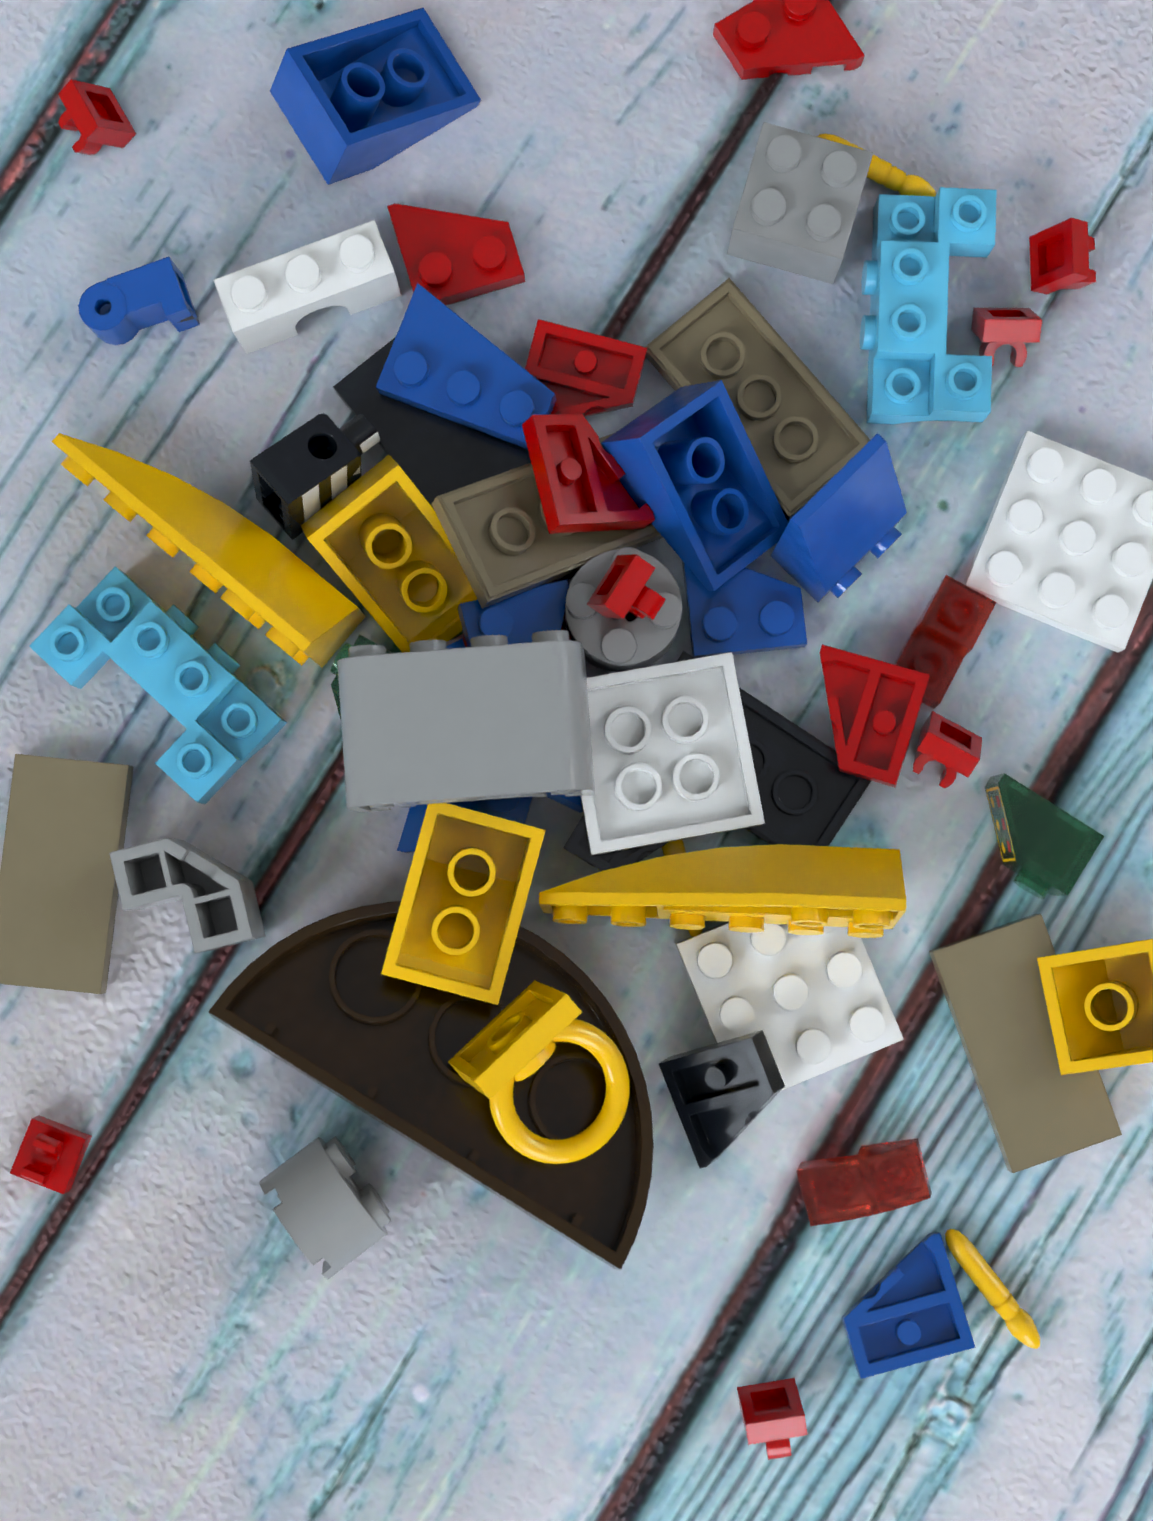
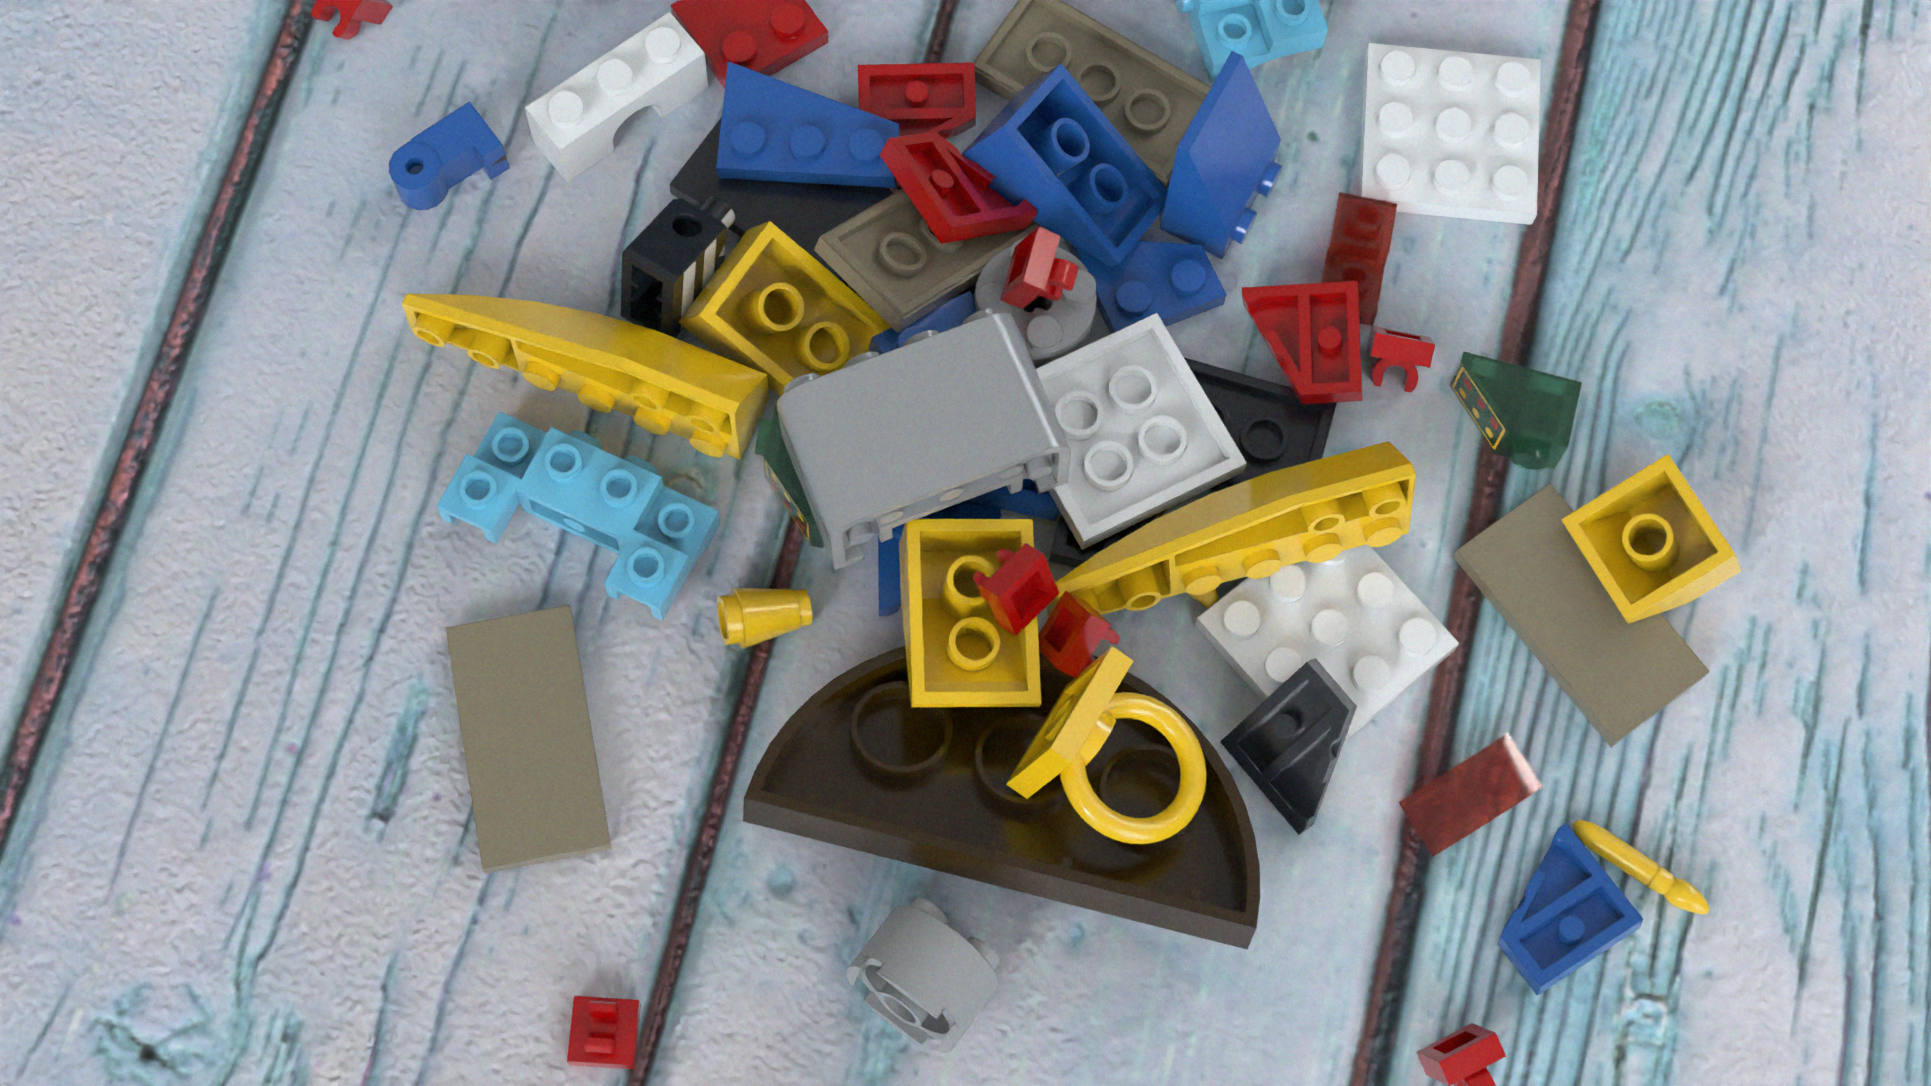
camera: 25 degrees left, 15 degrees down
light grey brick [109,838,266,953] -> none
none -> yellow cone [717,587,812,649]
none -> red tile [973,543,1060,636]
none -> red tile [1038,590,1120,678]

